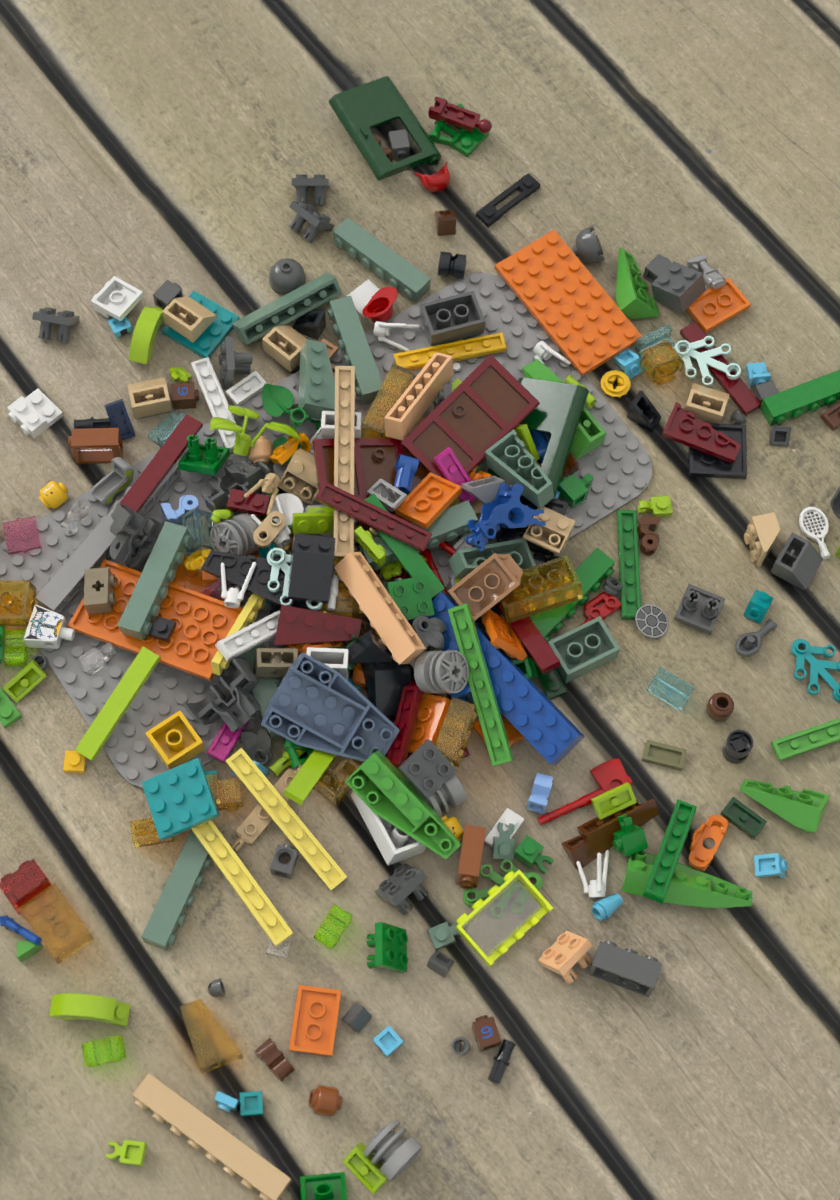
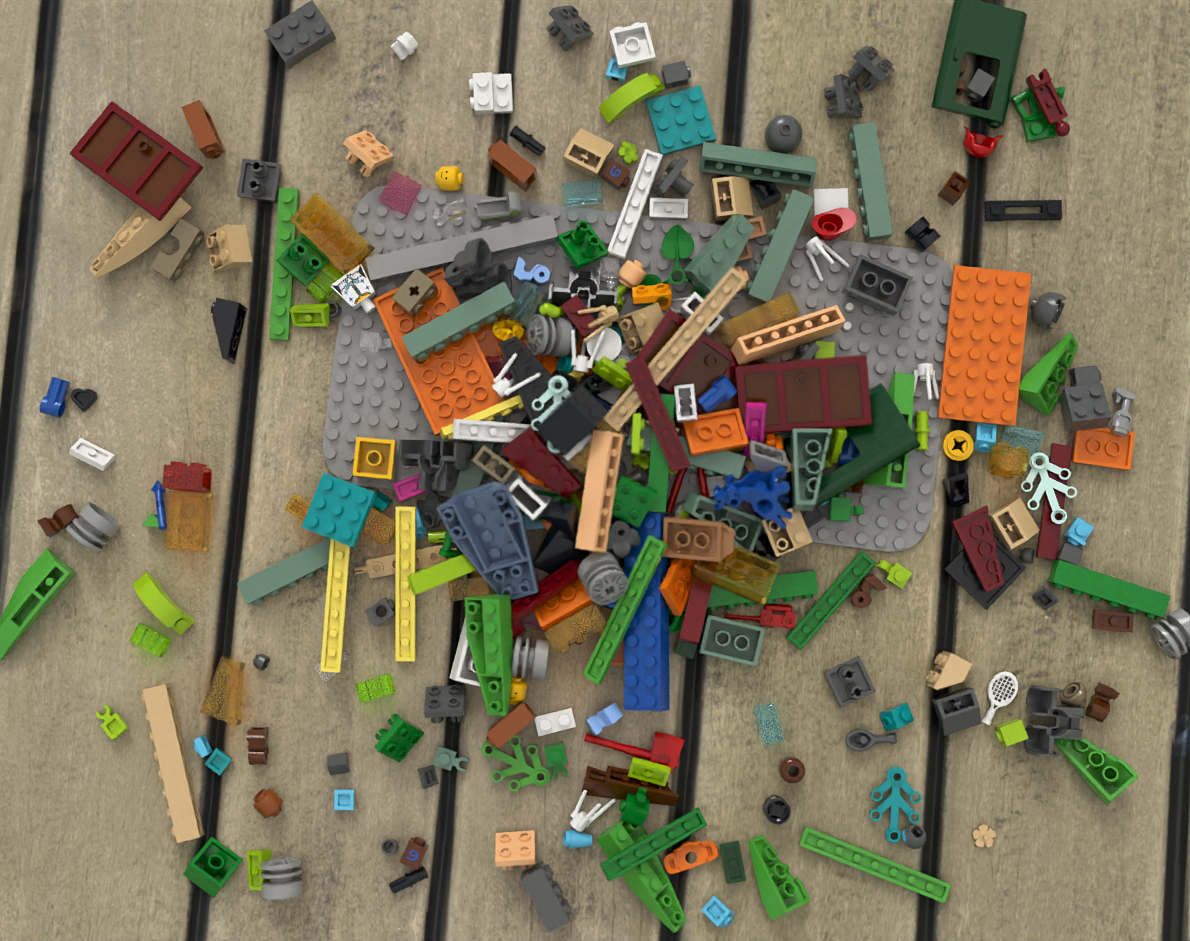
camera: 40 degrees right, 20 degrees up
yellow plate [63,750,87,774] -> none
lime tile [75,647,161,761] -> none
dark blue tile [104,399,136,440] -> none
dark red tile [120,414,203,513] -> none
black plate [149,616,176,642] -> none
tan slope [162,296,217,343] -> none
lime plant [210,405,300,456] -> none
tan plate [253,511,286,548] -> none
orange plate [289,985,342,1057] -> none
yellow tile [393,332,507,373] -> none
dark grey plate [398,739,457,799] -> none
clear window [454,870,553,967] -> none
sand green plate [491,822,516,860] -> none
dark grey bush [602,577,623,595] -> none
sticker [635,604,668,638] -> none
olive tile [642,740,687,771] -> none

